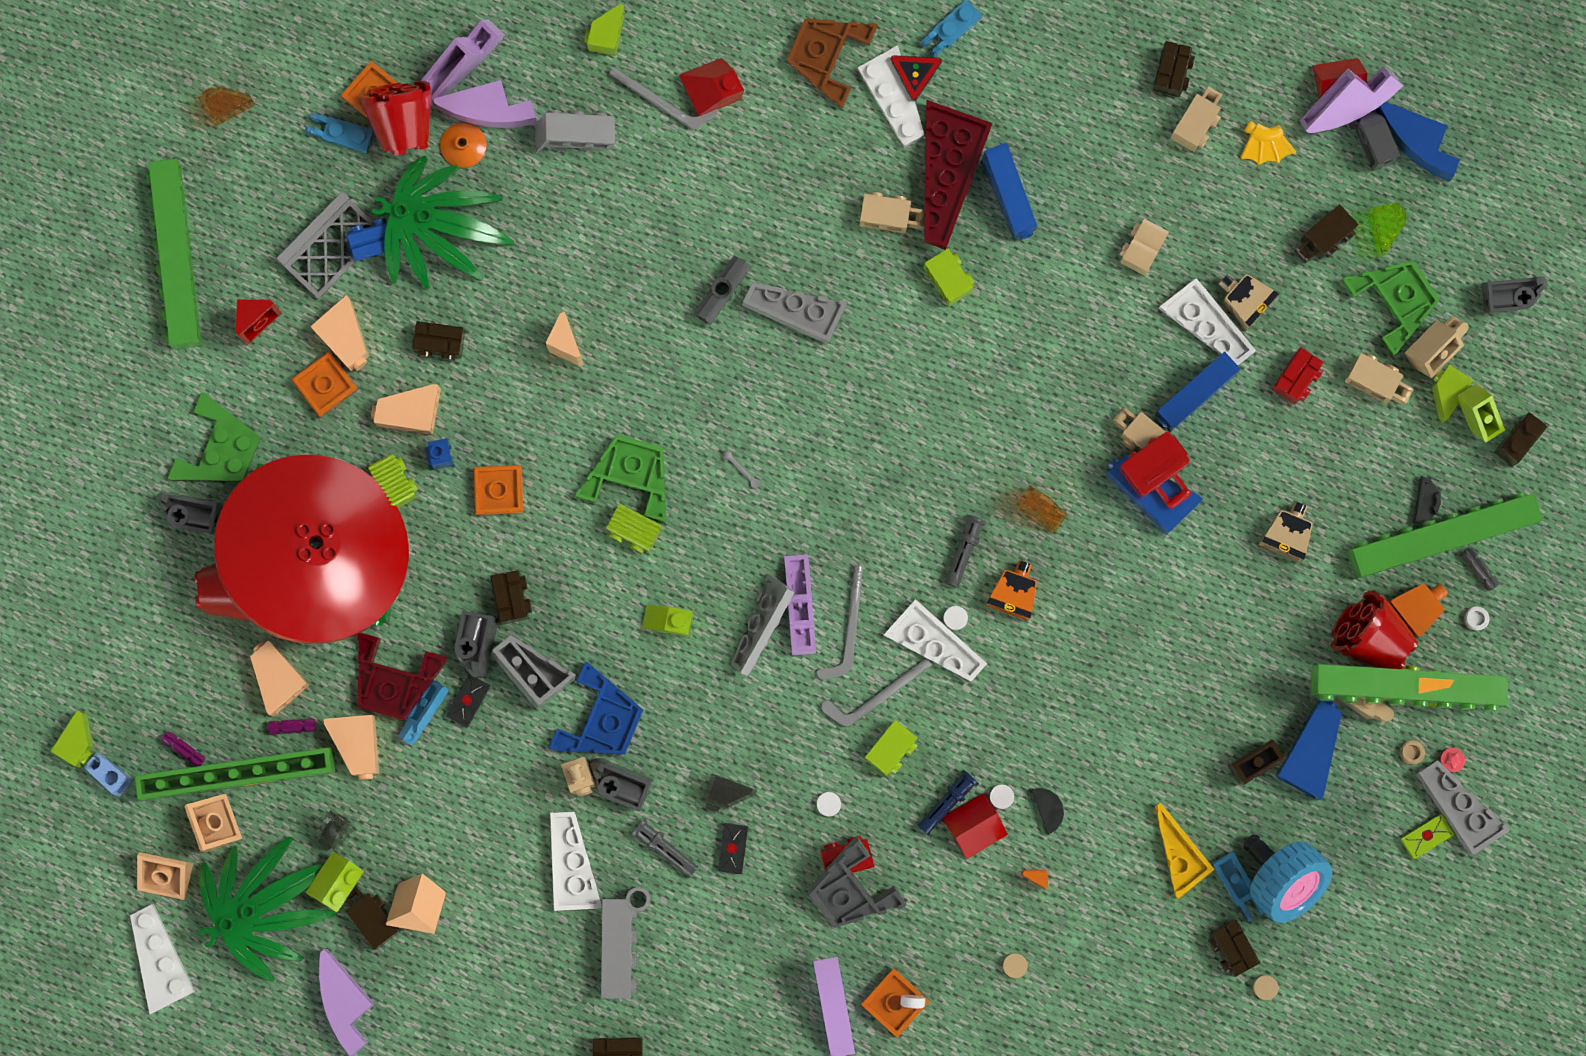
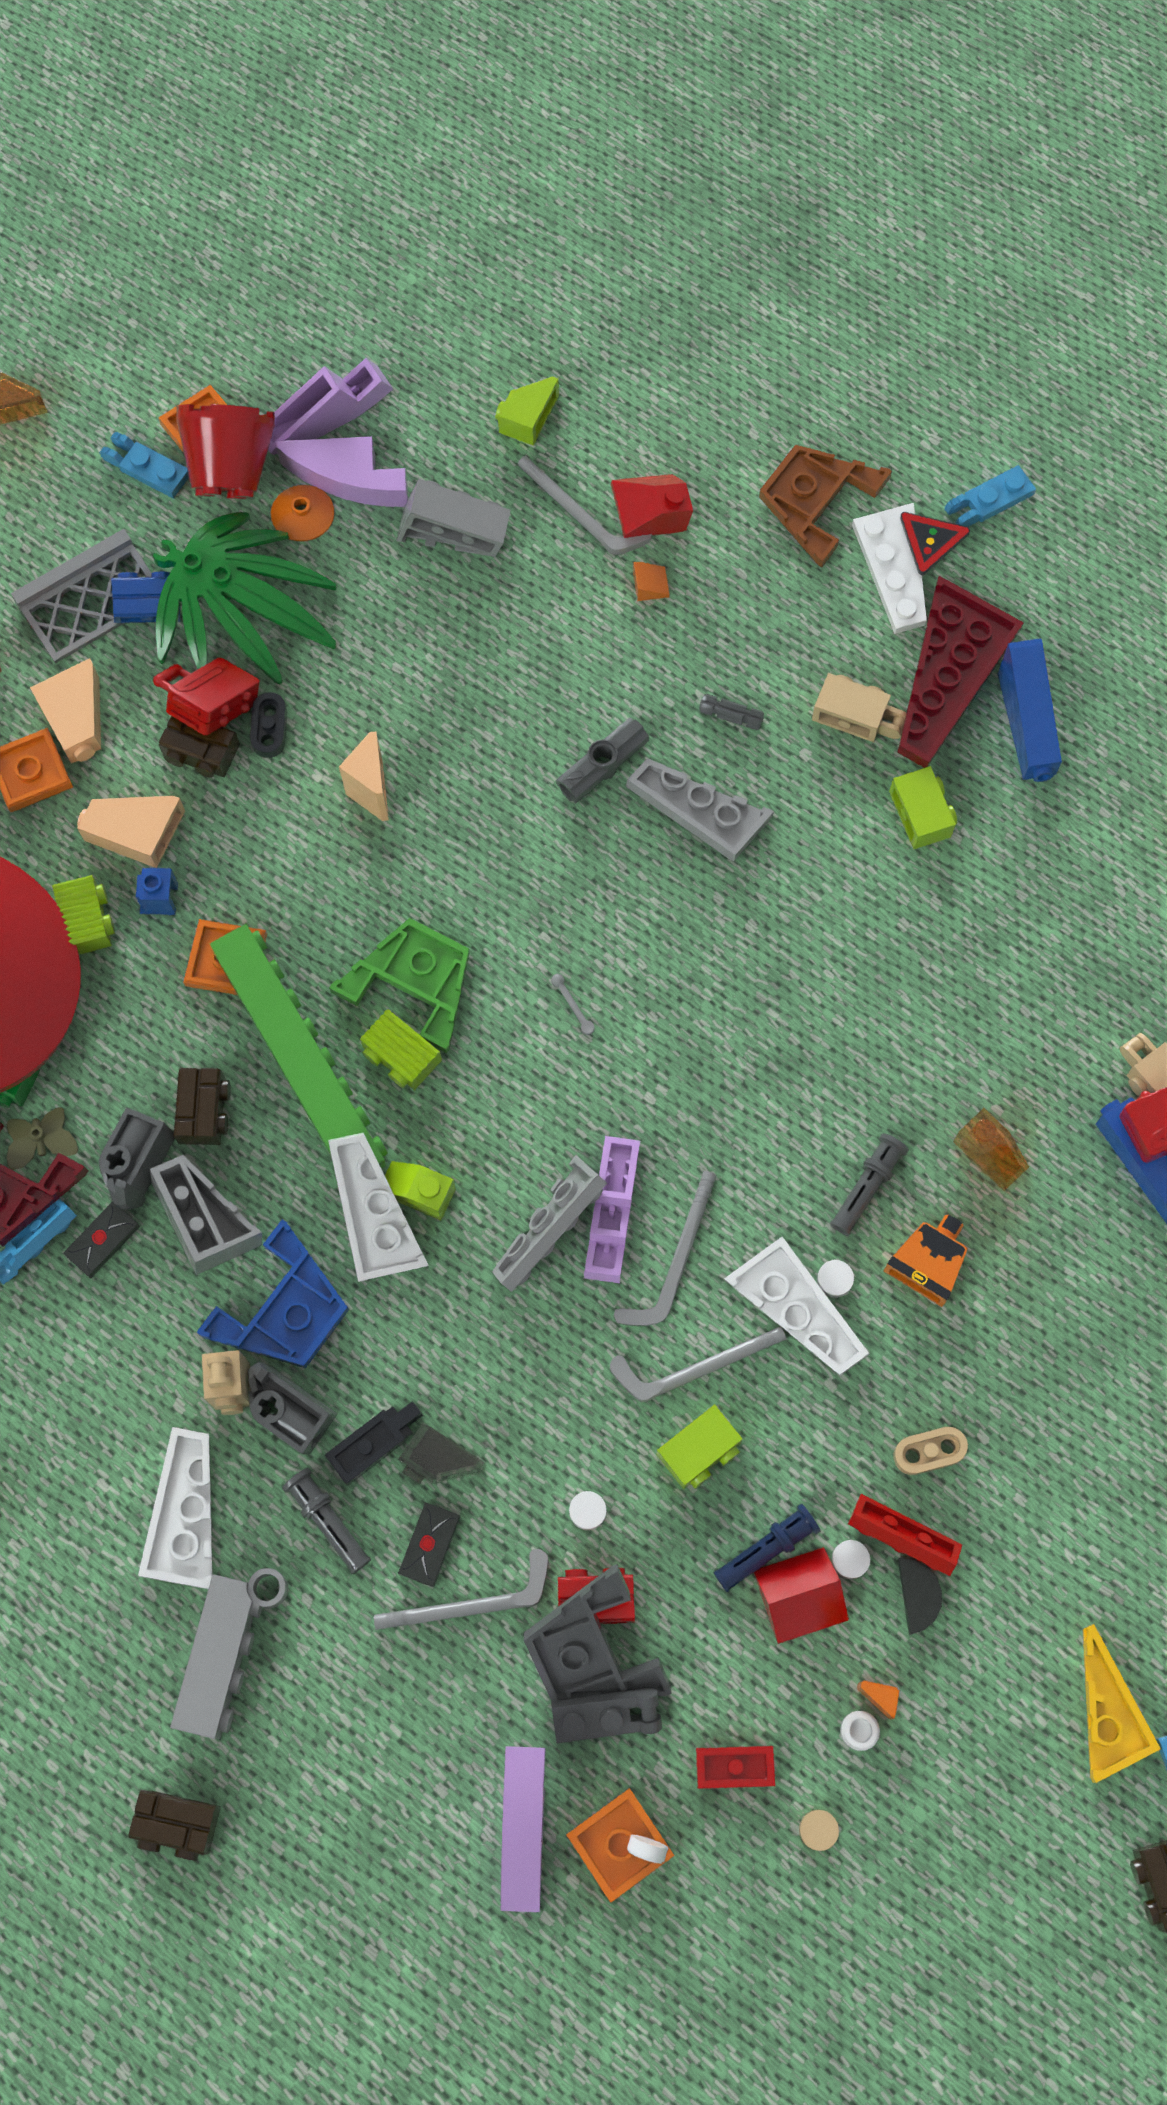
camera: 15 degrees right, 10 degrees down
none -> olive piece [6,1107,78,1170]
none -> red piece [153,657,260,735]
none -> bright green brick [209,924,388,1169]
none -> black plate [250,692,287,758]
none -> black hinge [325,1401,423,1486]
none -> white wing [328,1133,429,1282]
none -> light grey piece [374,1549,549,1630]
none -> dark grey plate [551,1688,662,1744]
none -> orange slope [633,562,670,601]
none -> red plate [696,1746,775,1789]
none -> dark grey axle [699,694,764,730]
none -> white tile [840,1711,880,1751]
none -> red plate [848,1494,962,1576]
none -> tan plate [893,1427,968,1475]

